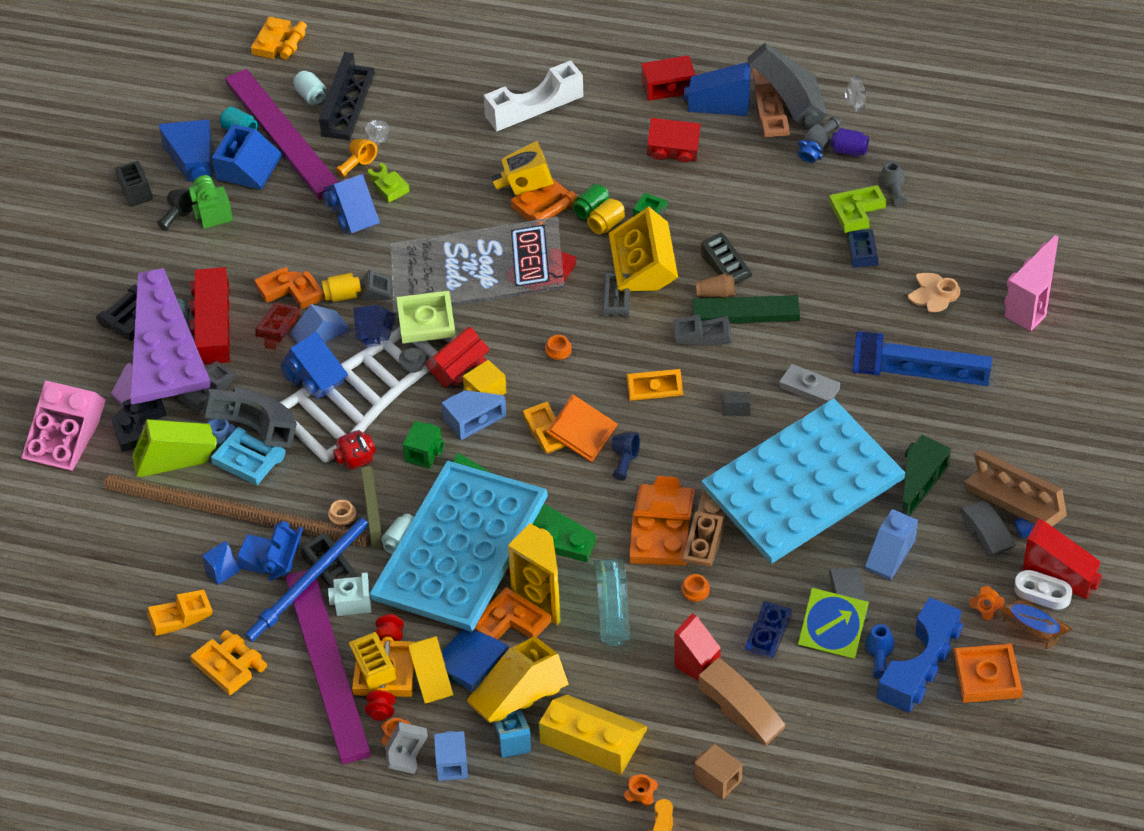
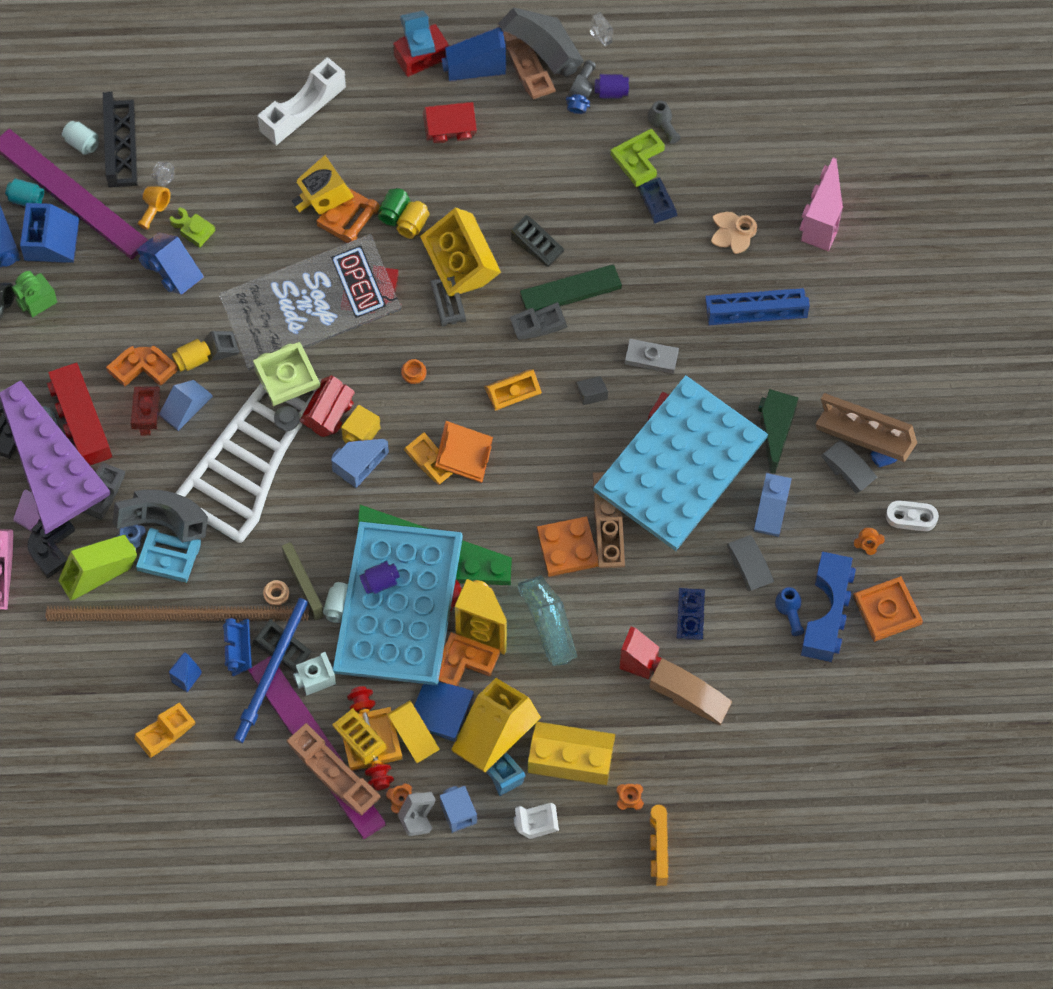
camera: 20 degrees left, 15 degrees up
light orange plate [190,630,267,696] -> none
blue slope [237,534,275,574] -> none
light orange plate [251,17,307,60] -> none
blue brick [280,332,348,400] -> none
red head [333,430,376,470] -> none
clear blue slope [353,305,395,347] -> none
green brick [402,421,445,469] -> none
dark blue bar [611,431,640,481] -> none
green plate [633,192,667,216] -> none
orange piece [633,476,695,520] -> none
orange plate [681,574,710,602] -> none
medium nougat brick [694,744,743,800] -> none
medium nougat cone [696,273,735,298] -> none
piece [798,588,869,659] -> none
clear blue slope [853,329,884,375] -> none
piece [998,599,1072,649] -> none
red slope [1022,518,1102,599] -> none
none -> nougat slope [287,723,381,816]
none -> dark purple brick [359,560,400,595]
none -> dark azure slope [400,11,435,57]
none -> white bracket [514,803,559,839]

